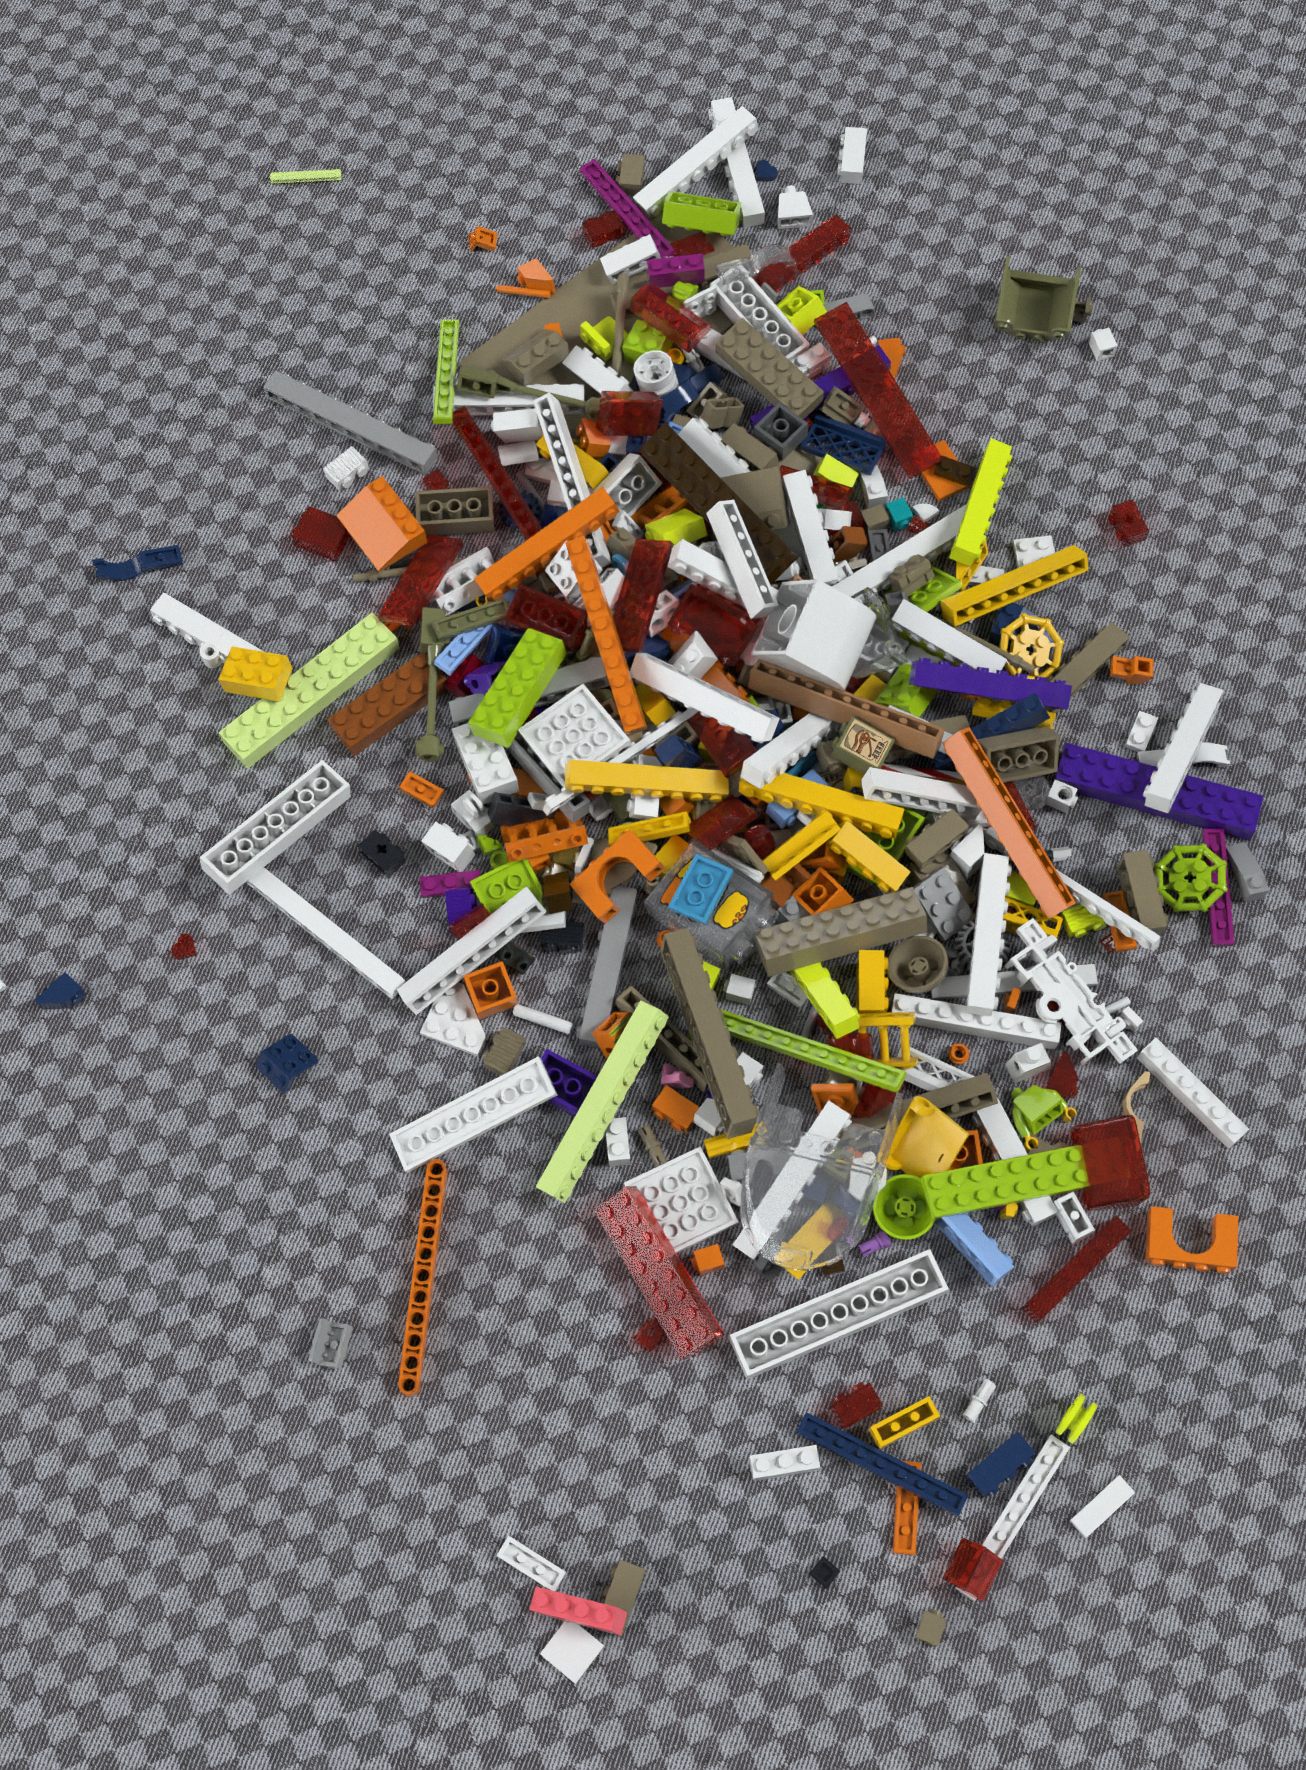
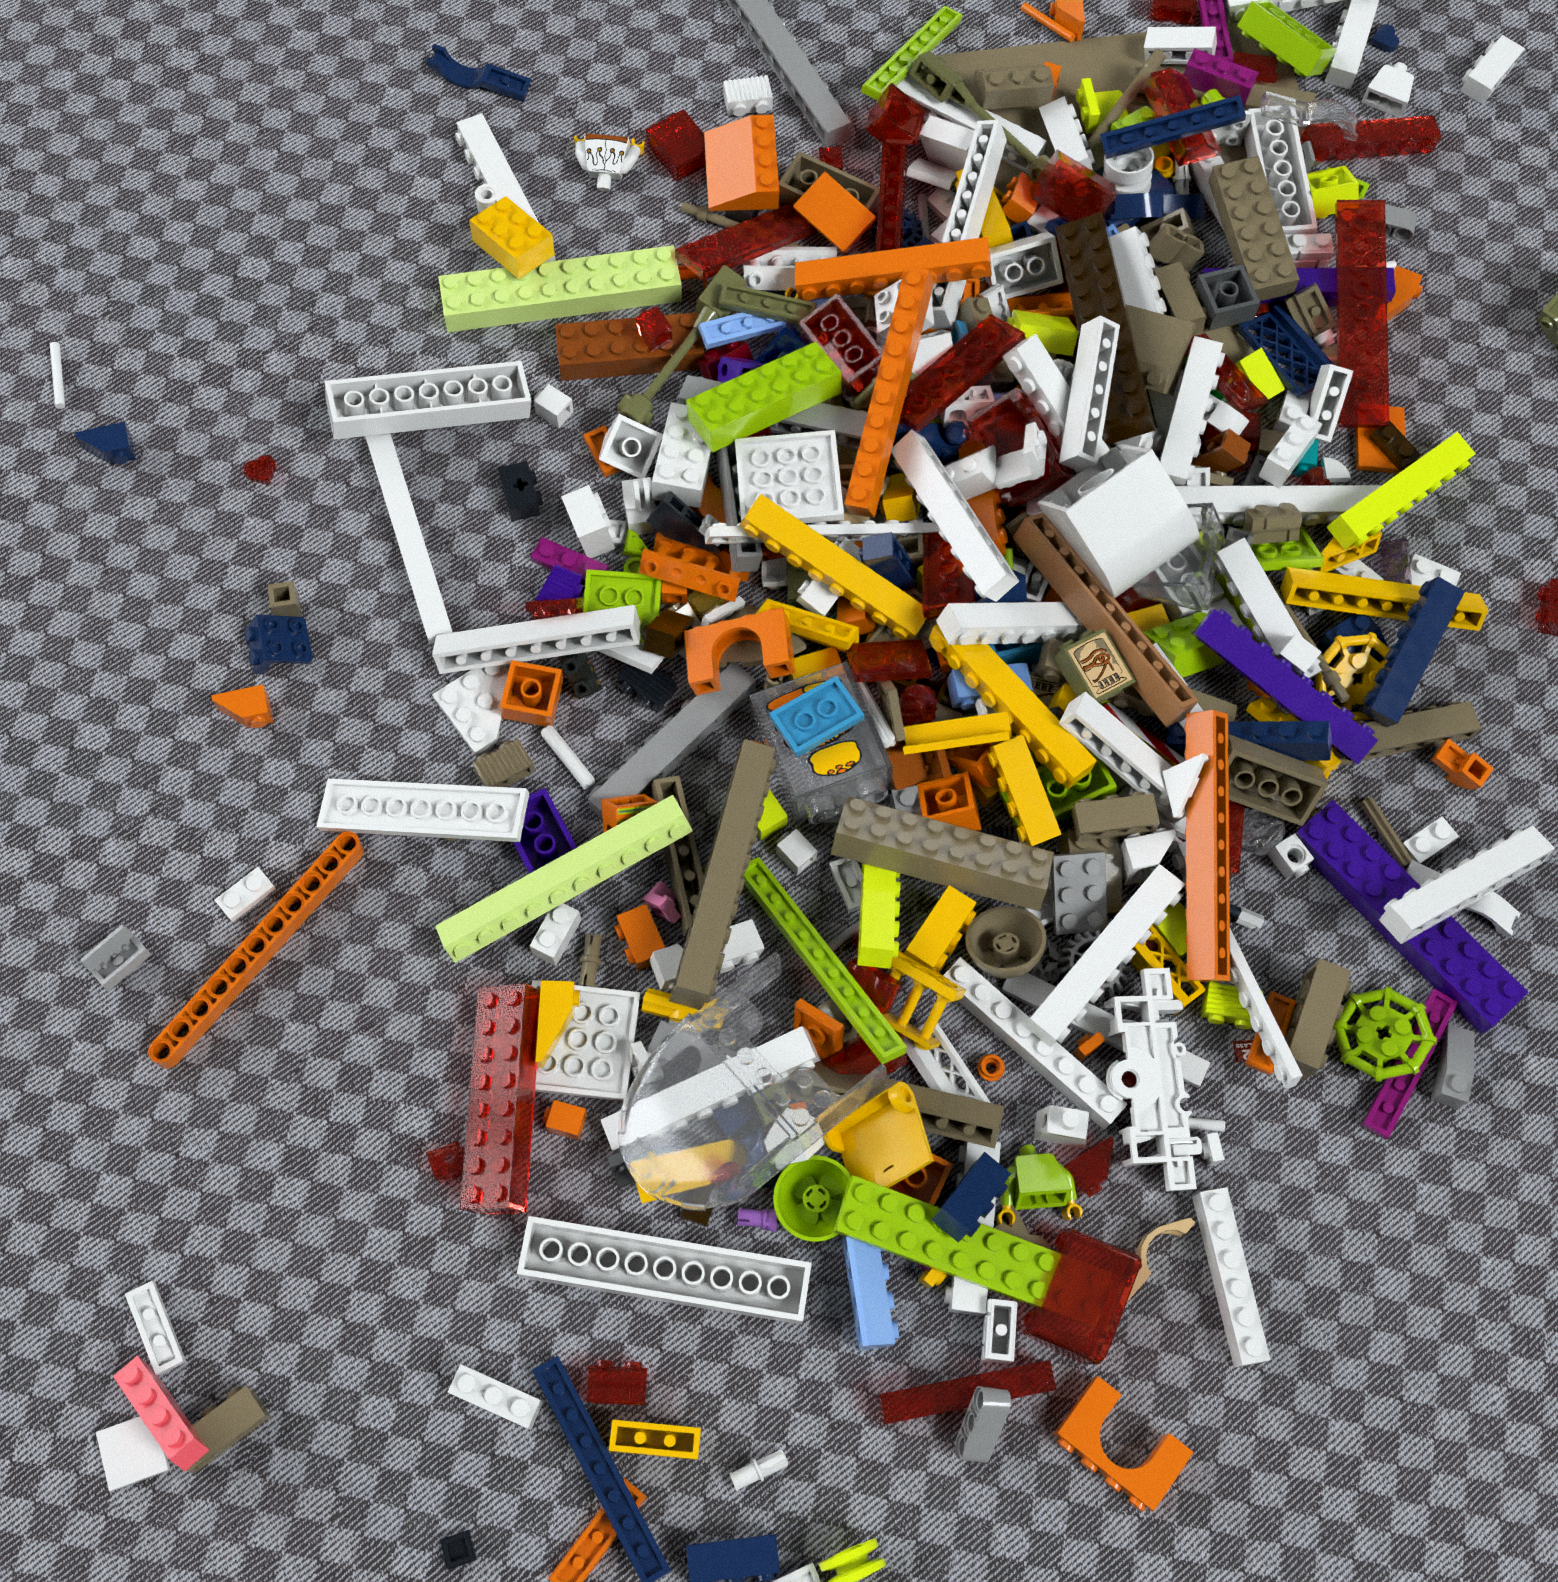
camera: 25 degrees right, 0 degrees up
none -> orange slope [211,684,273,728]
none -> white plate [215,867,276,922]
none -> dark tan brick [268,581,302,617]
none -> white brick [534,384,574,428]
none -> yellow slope [535,980,580,1068]
none -> torso [574,133,645,191]
none -> white slope [599,414,663,478]
none -> clear red brick [636,306,673,352]
none -> orange tile [793,171,876,254]
none -> clear red slope [865,82,926,145]
none -> dark blue brick [931,1152,1011,1242]
none -> dark blue tile [944,420,970,446]
none -> light grey beam [955,1386,1011,1463]
none -> white bracket [995,422,1047,489]
none -> dark blue plate [1100,95,1246,159]
none -> white tile [1162,753,1209,818]
none -> white brick [1259,412,1322,488]
none -> white brick [1277,633,1321,675]
none -> white brick [1306,364,1353,442]
none -> dark tan axle [1360,797,1412,867]
none -> dark blue brick [1361,576,1465,727]
none -> plate [1381,537,1412,584]

